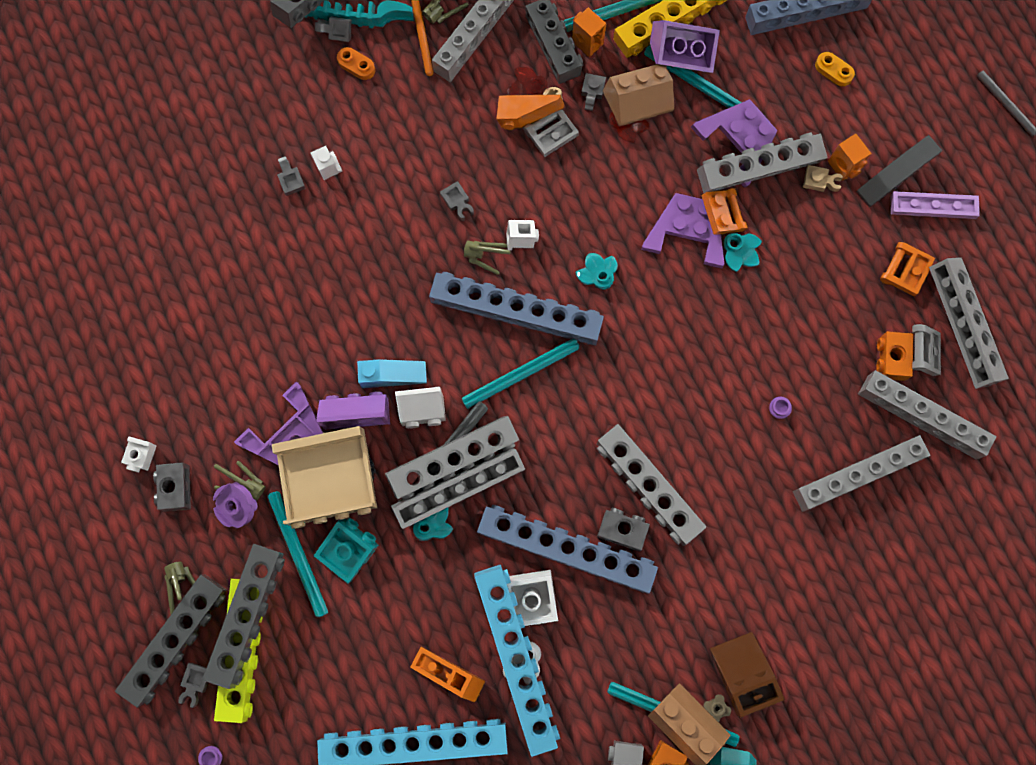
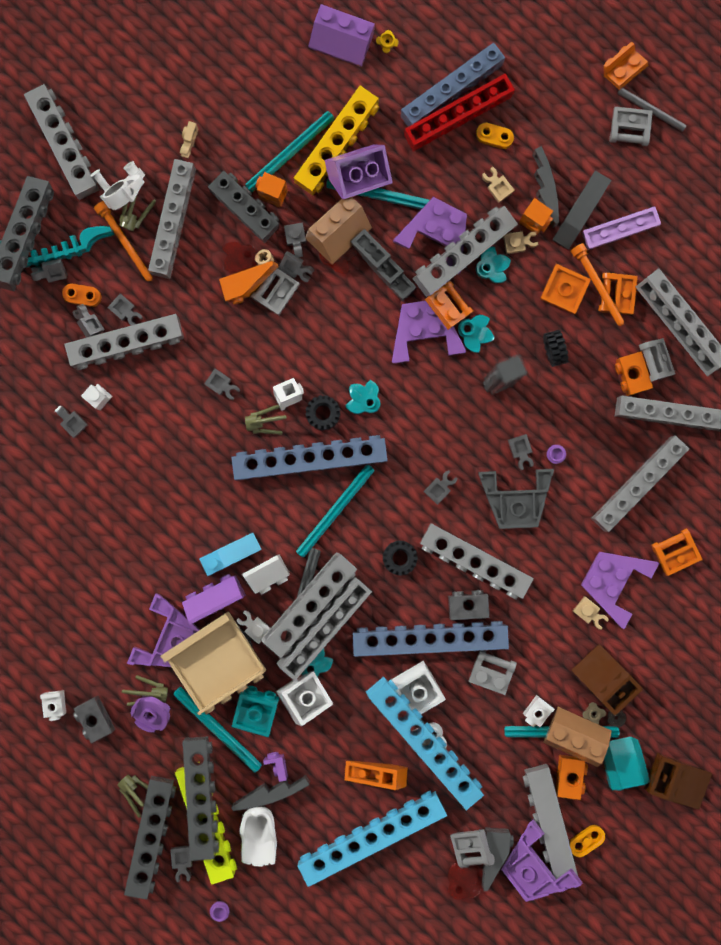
camera: 25 degrees left, 10 degrees up
none -> light grey brick [64,314,184,370]
none -> flat silver plate [72,304,105,338]
none -> flat silver plate [107,294,143,326]
none -> dark grey slope [231,775,310,811]
none -> white plate [237,610,270,644]
none -> white hair [239,806,277,867]
none -> medium lavender bracket [263,752,288,782]
none -> white slope [276,671,333,726]
none -> flat silver plate [278,251,314,282]
none -> black tyre [306,395,340,431]
none -> dark grey slope [350,229,417,302]
none -> black tyre [383,541,418,576]
none -> red brick [404,73,515,152]
none -> flat silver plate [423,470,458,505]
none -> light grey plate [468,650,517,695]
none -> teal plate [476,246,511,283]
none -> dark grey wing [478,469,554,529]
none -> tan plate [482,167,515,203]
none -> dark grey brick [483,355,527,395]
none -> flat silver plate [508,434,534,470]
none -> white brick [523,695,555,727]
none -> dark grey slope [532,146,559,228]
none -> orange plate [540,264,591,315]
none -> black tyre [543,330,569,367]
none -> orange piece [571,243,624,326]
none -> tan plate [573,596,609,629]
none -> medium lavender wing [581,552,659,629]
none -> orange bracket [603,42,648,90]
none -> clear smoke plate [607,710,626,727]
none -> light grey plate [609,107,653,146]
none -> orange plate [651,528,703,576]

